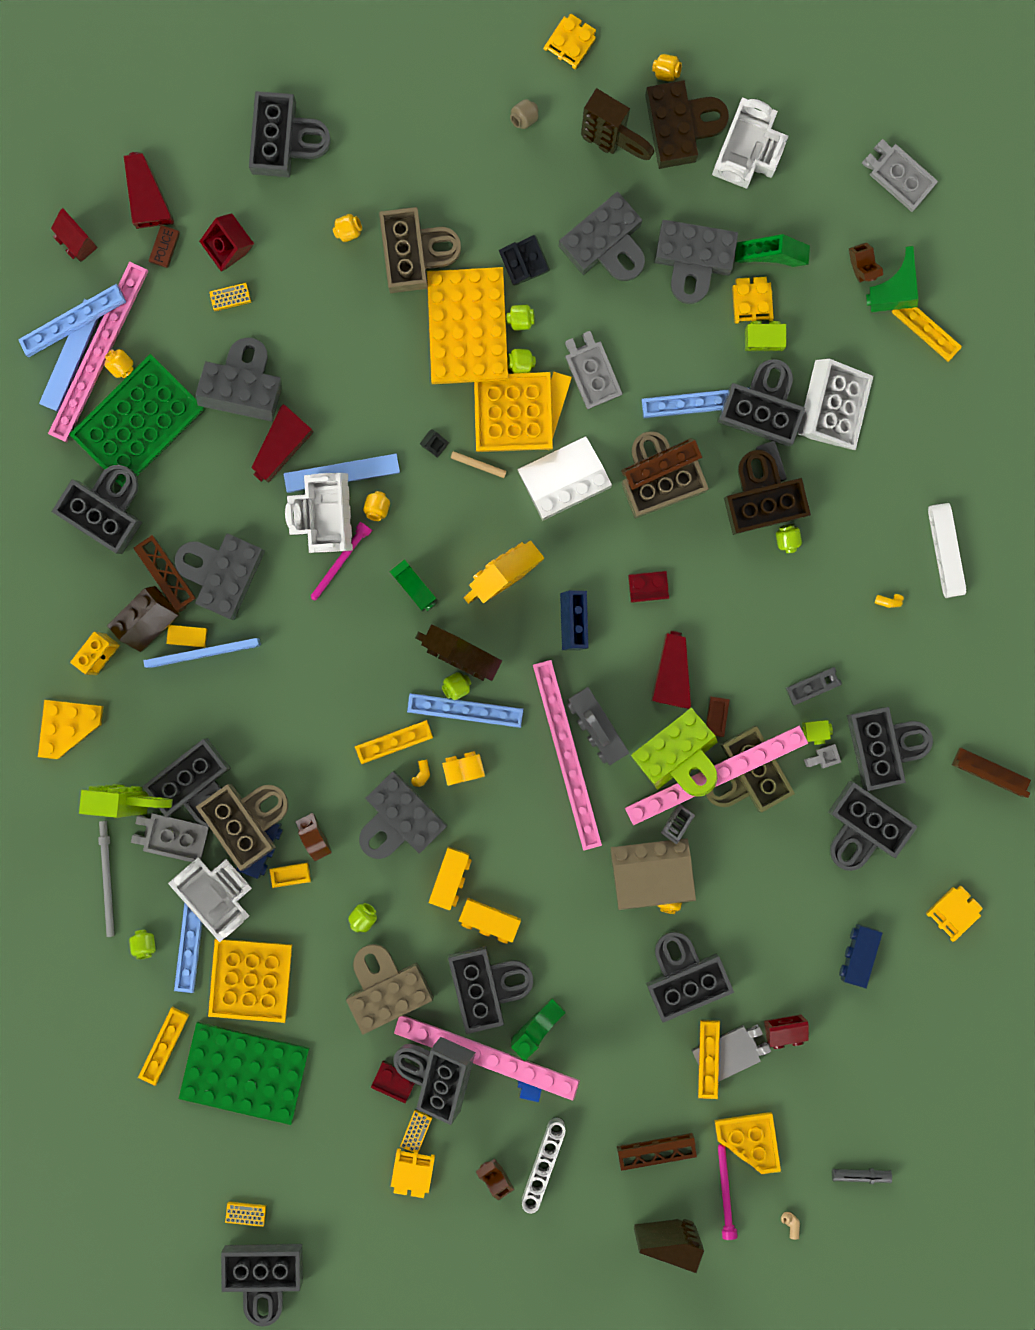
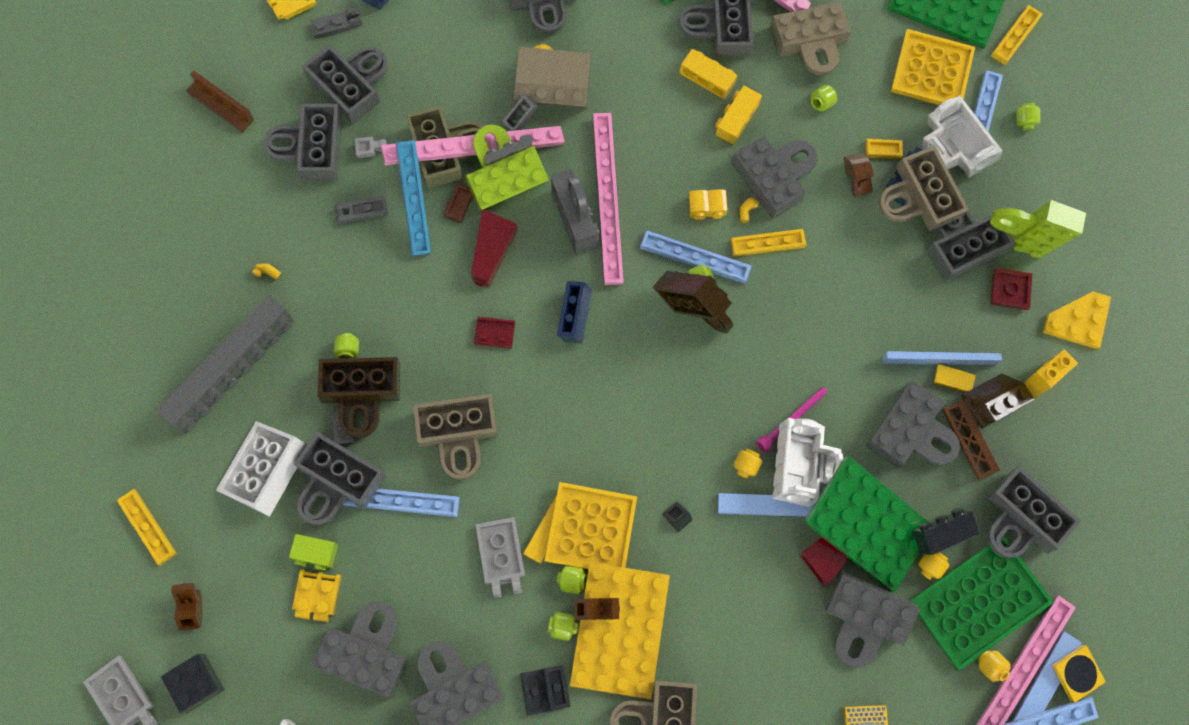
camera: 170 degrees left, 15 degrees down
light grey bar [98,821,114,937] -> none
light grey tile [131,813,209,862] -> none
green arch [389,559,437,612] -> none
tan bar [451,451,507,478] -> none
yellow brick [464,540,545,604] -> none
white slope [517,436,612,521] -> none
reddish brown fence [621,438,703,490] -> none
green arch [735,234,810,267] -> none
lime brick [802,720,833,745] -> none
green arch [866,246,918,312] -> none
white beam [928,503,966,598] -> none
none -> dark grey brick [156,295,294,434]
none -> black brick [160,653,225,713]
none -> dark grey hinge [310,8,362,39]
none -> dark azure tile [395,140,431,256]
none -> dark grey hinge [483,134,533,166]
none -> reddish brown brick [574,598,620,620]
none -> green plate [804,456,928,593]
none -> black brick [913,508,979,555]
none -> yellow head [919,552,949,580]
none -> dark red plate [990,268,1033,311]
none -> tile [1052,645,1106,703]

